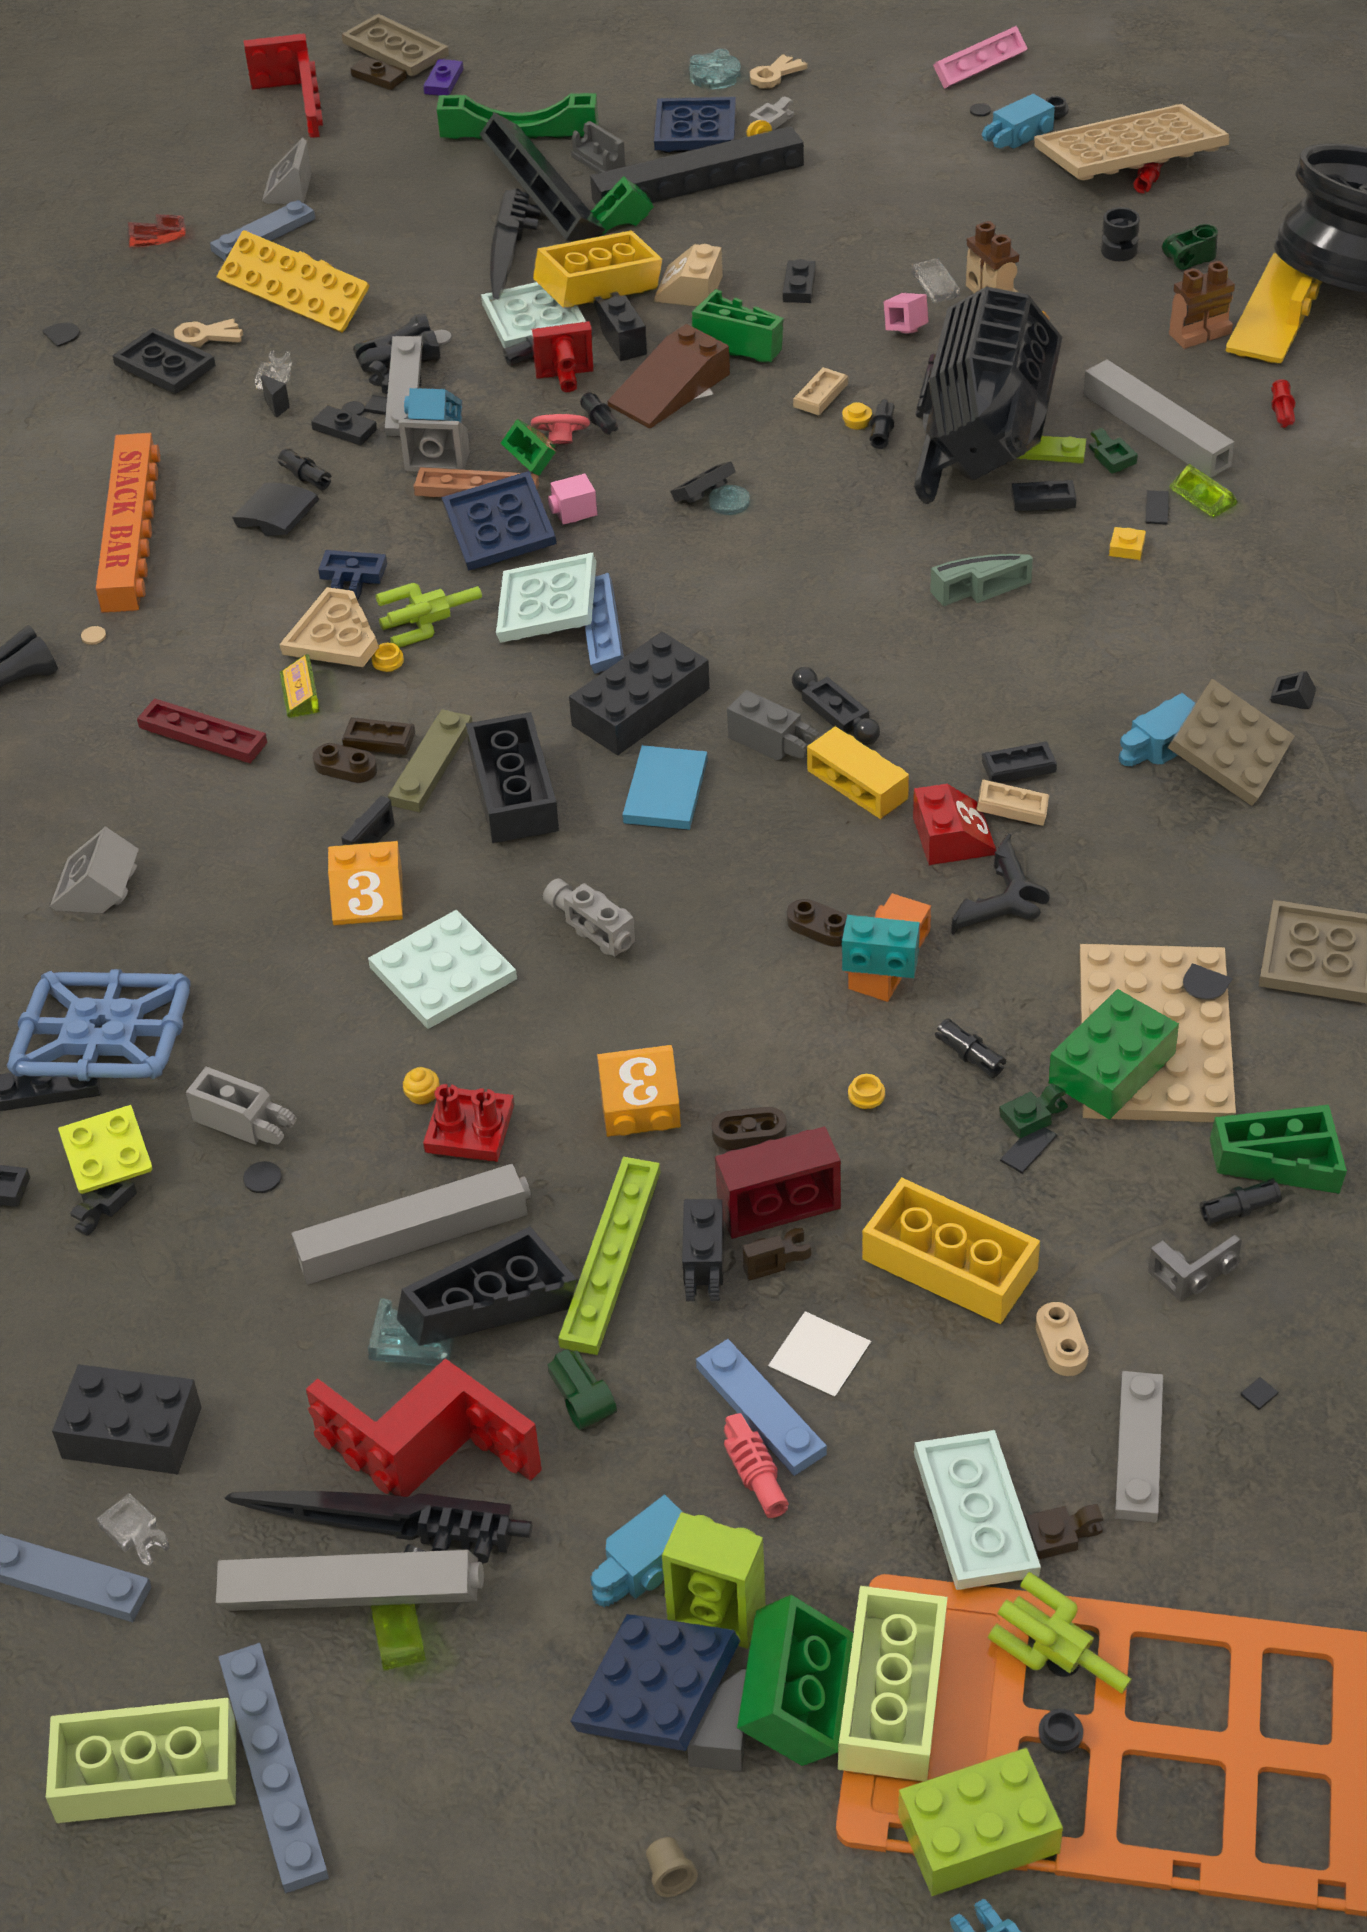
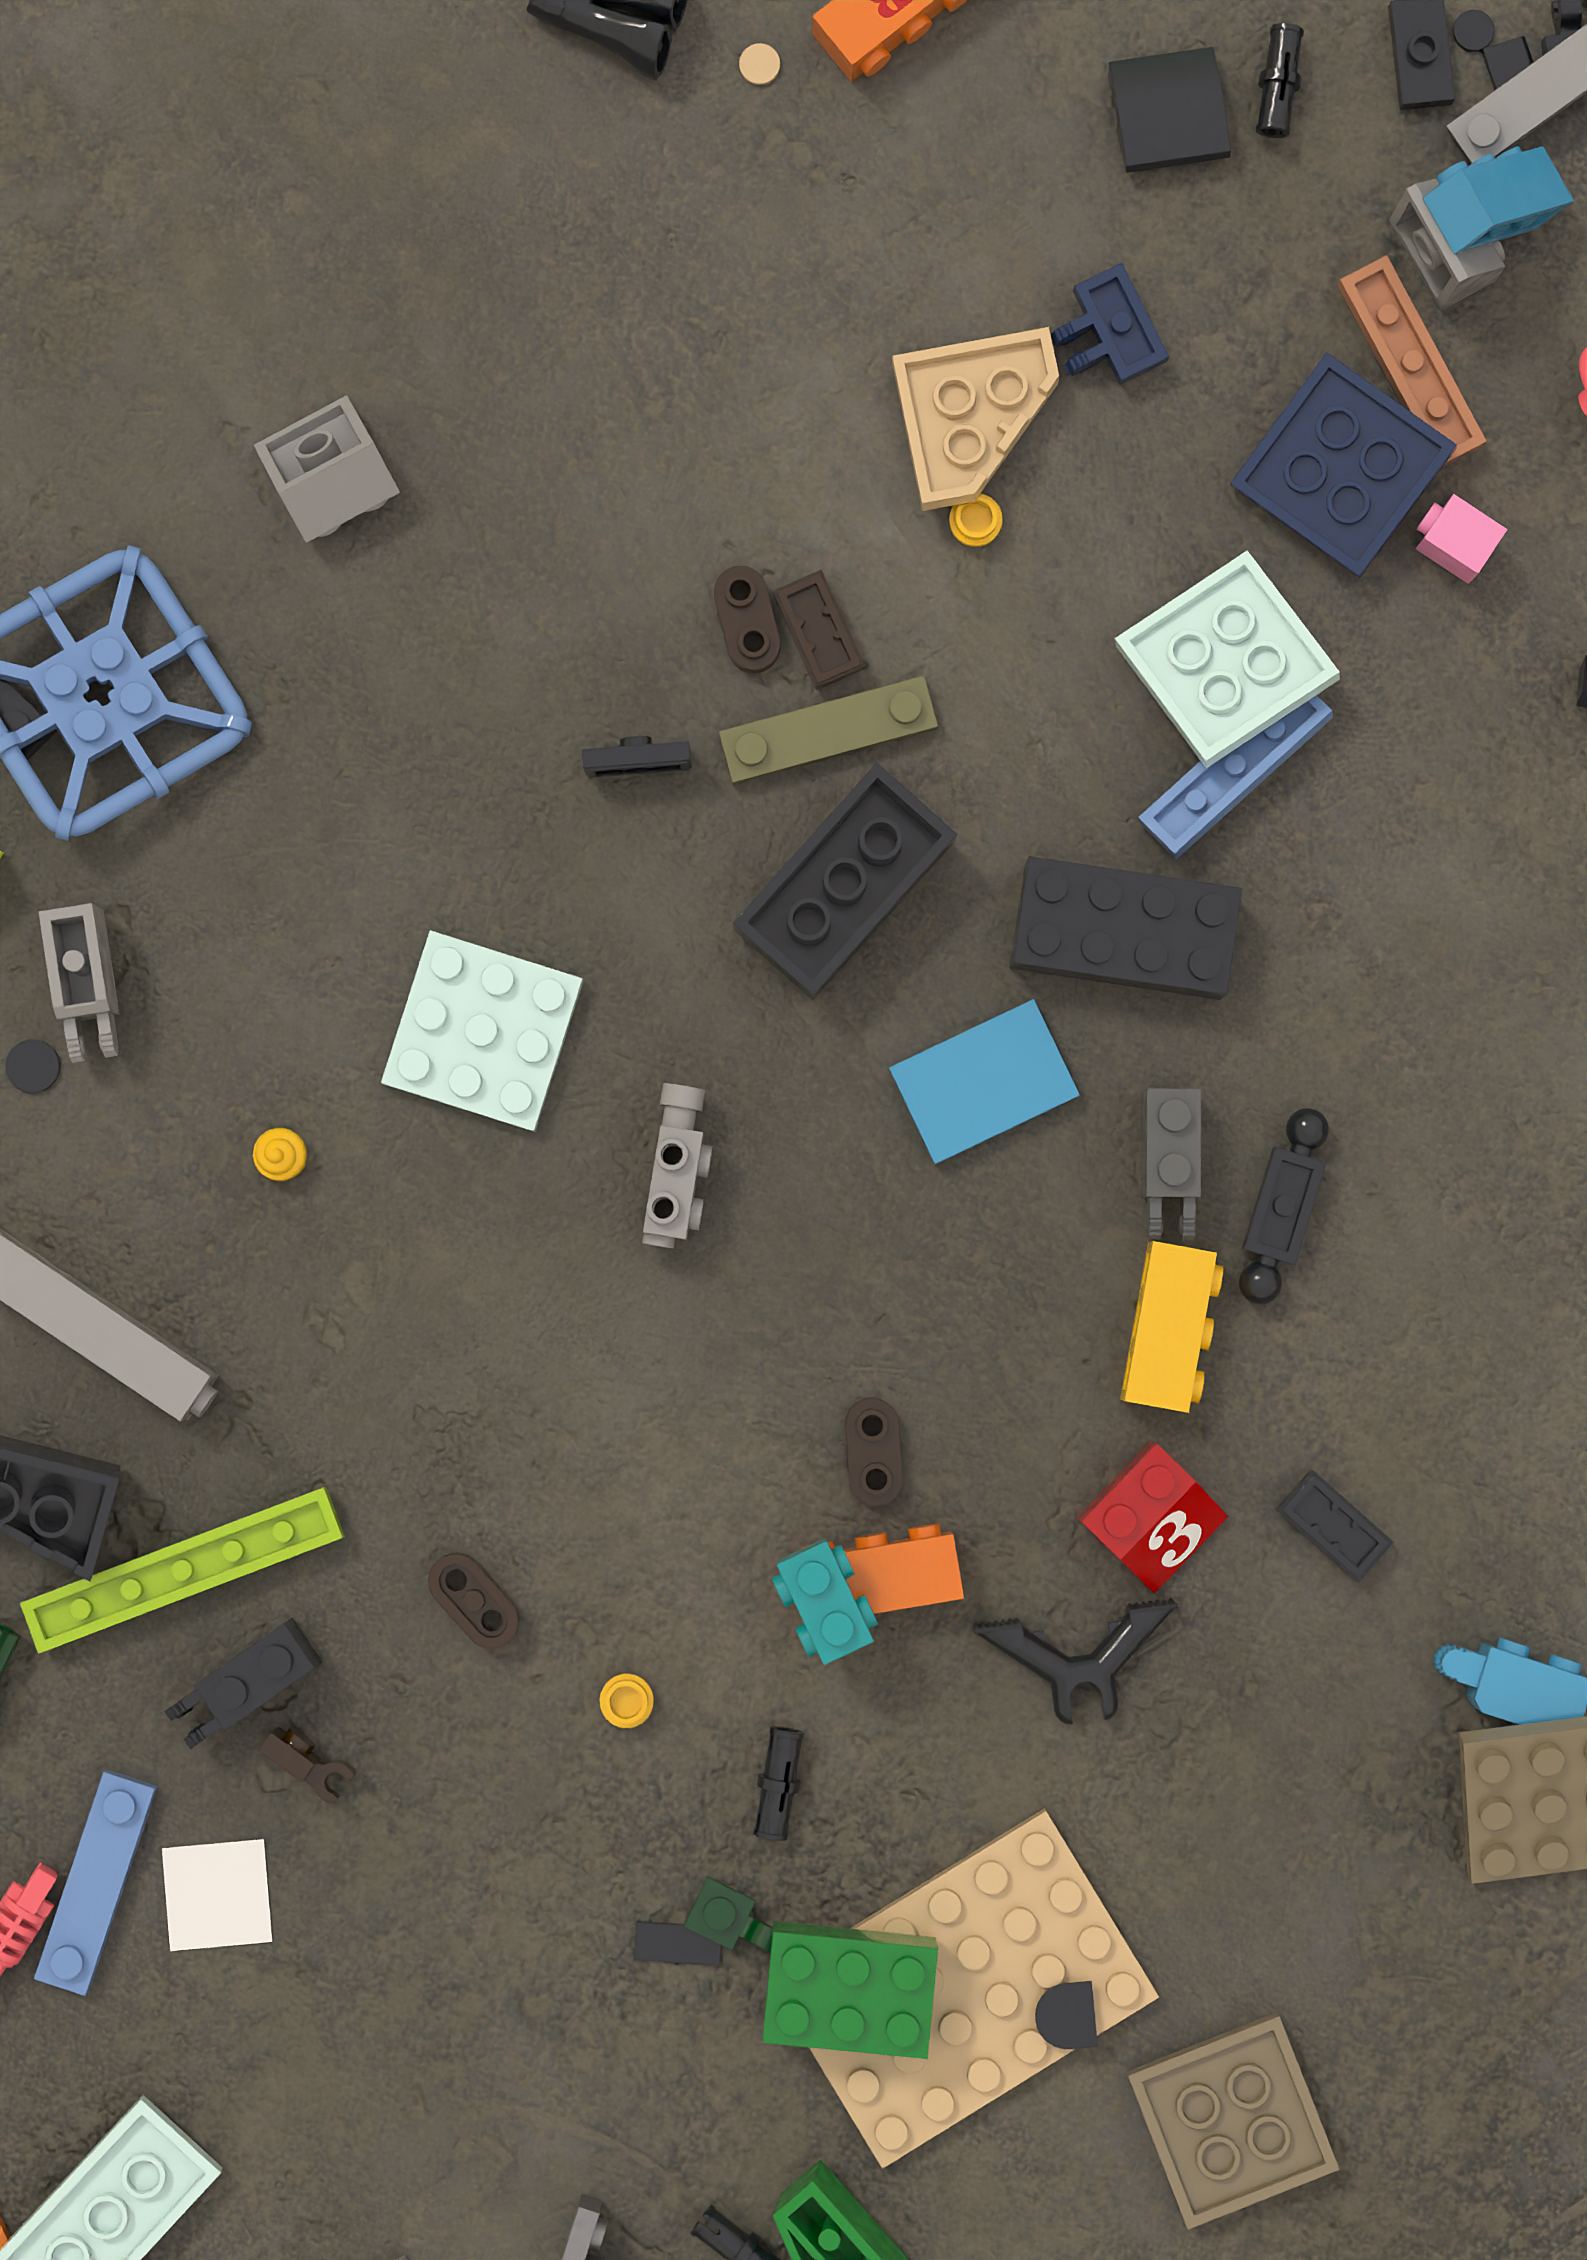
camera: 50 degrees right, 40 degrees up
dark red plate [137,698,268,764] -> none
slope [279,654,320,718] -> none
light orange slope [328,841,403,925] -> none
lime plant [376,583,482,648] -> none
red plate [423,1084,515,1162] -> none
green arch [500,419,556,476] -> none
light orange slope [597,1045,681,1137] -> none
dark red brick [715,1126,841,1239] -> none
yellow brick [862,1177,1040,1325] -> none
tan plate [976,780,1049,826] -> none
tan plate [1036,1302,1089,1376] -> none

